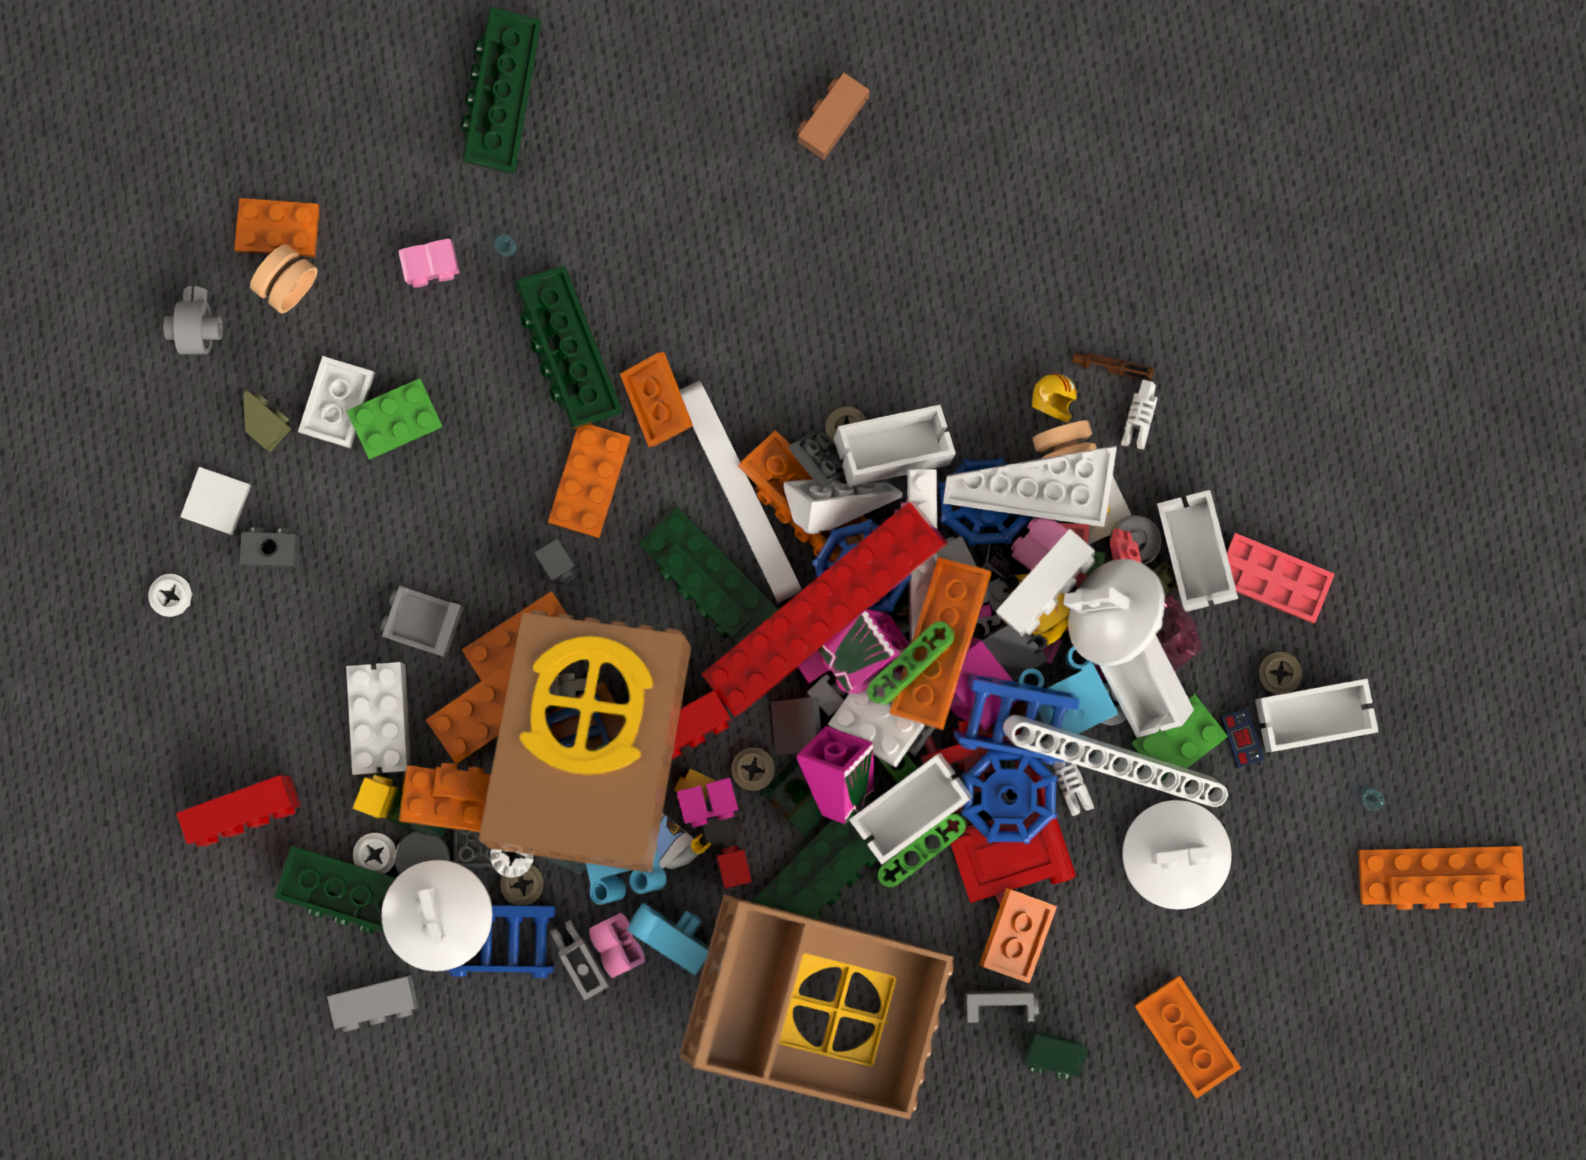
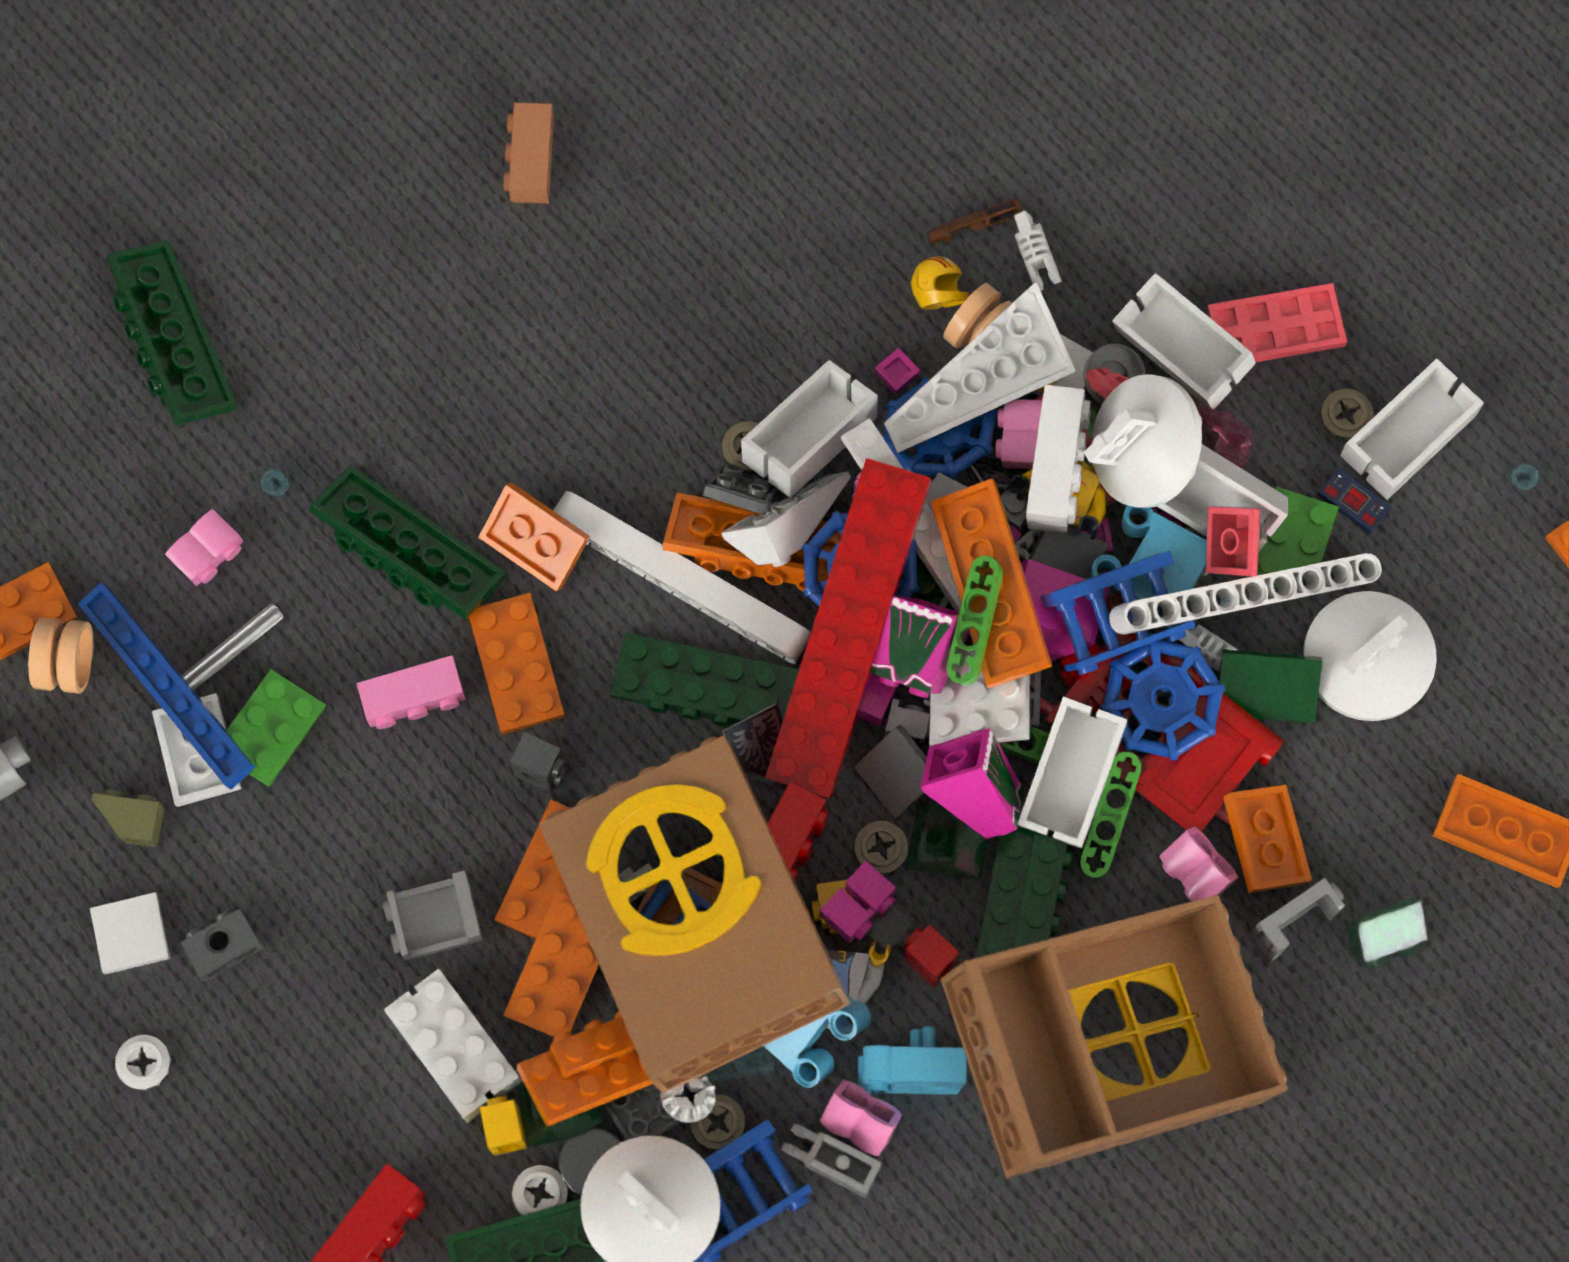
camera: 30 degrees left, 10 degrees down
none -> blue plate [78,582,256,790]
none -> light grey axle [181,603,283,690]
none -> bright pink brick [356,655,466,729]
none -> black shield [722,703,783,786]
none -> dark pink plate [875,348,920,394]
none -> bright pink brick [1160,827,1239,901]
none -> coral slope [1206,507,1260,576]
none -> dark green tile [1218,649,1323,723]

